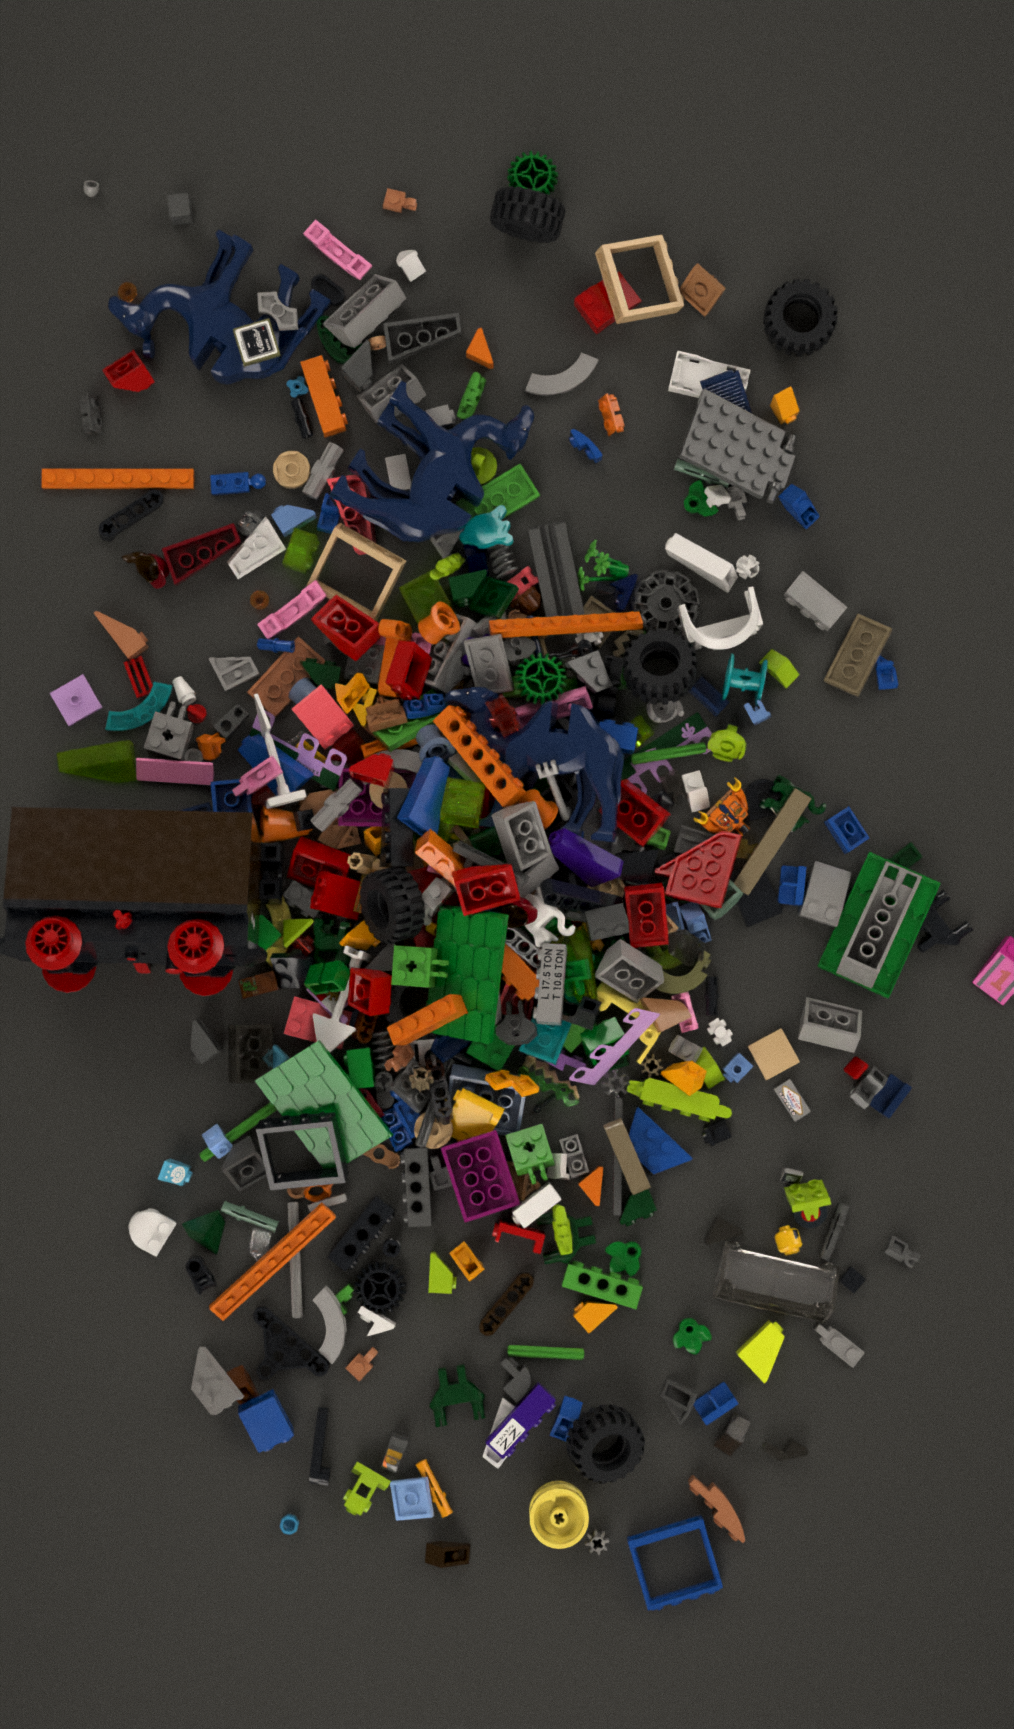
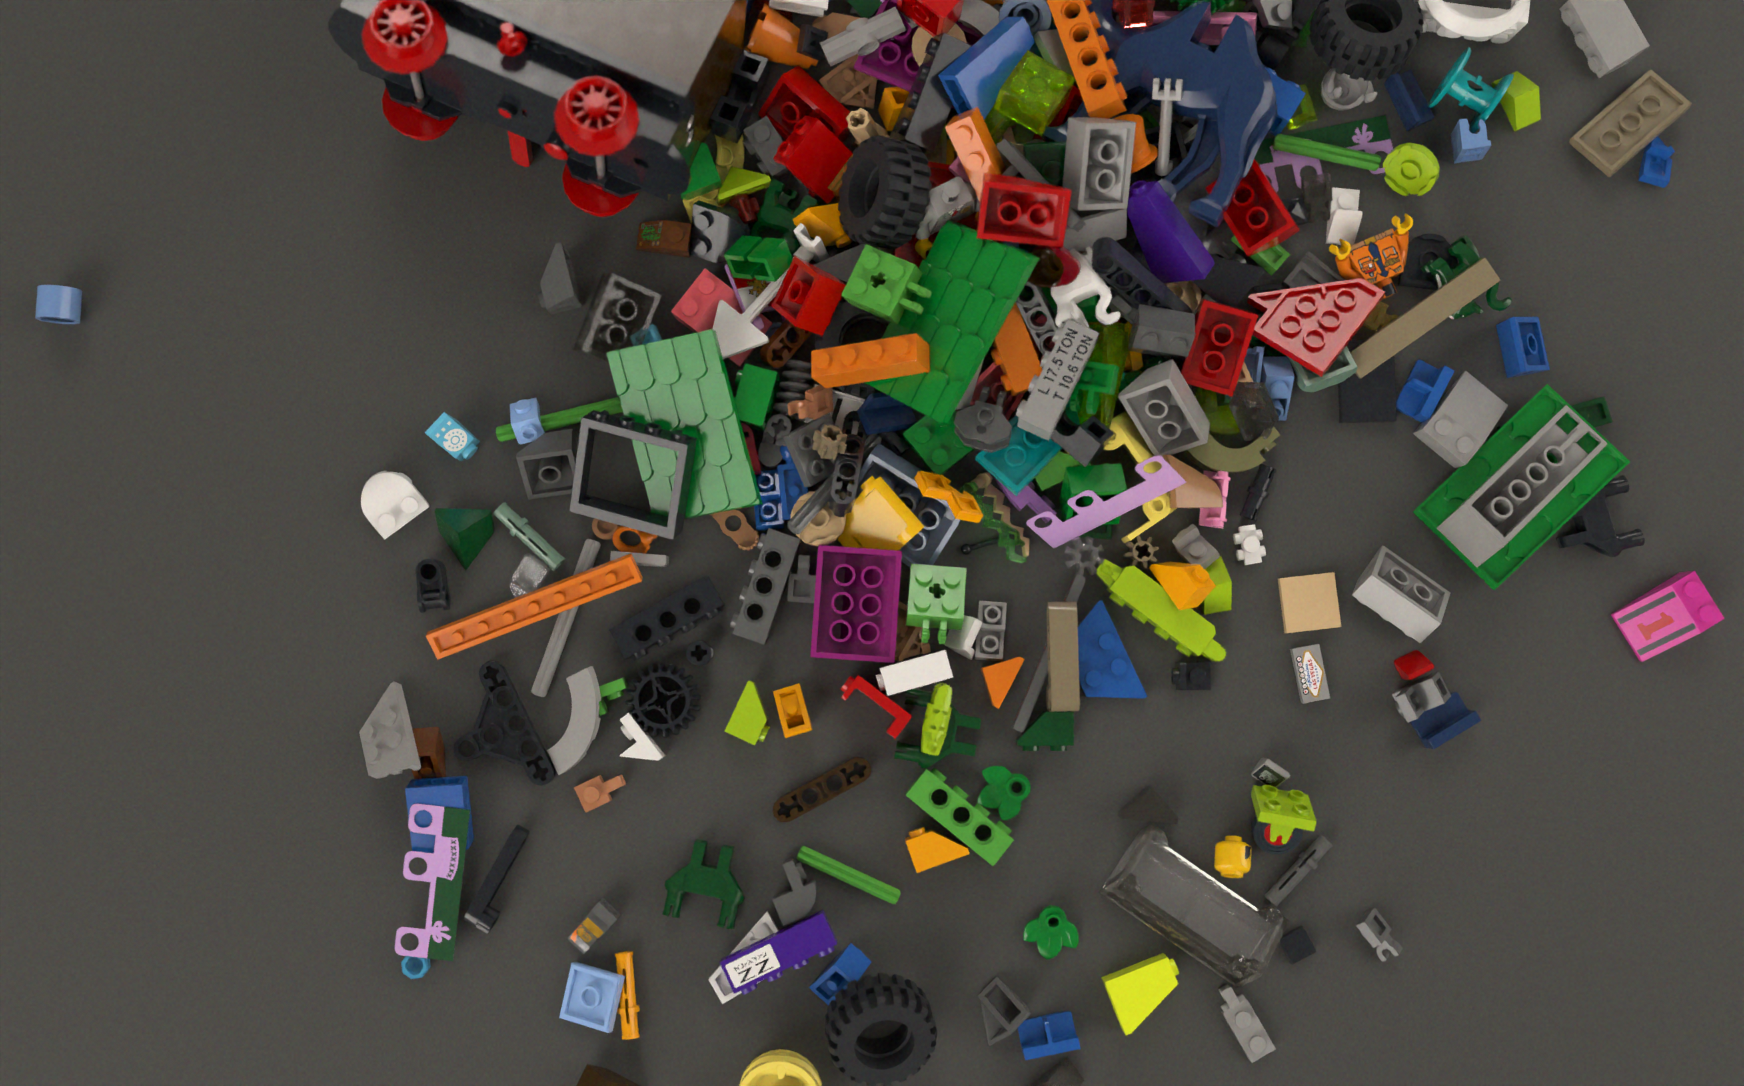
camera: 20 degrees right, 0 degrees up
lime tile [343,1462,391,1516] -> none
medium blue brick [722,1052,753,1083] -> none
none -> piece [395,804,470,961]

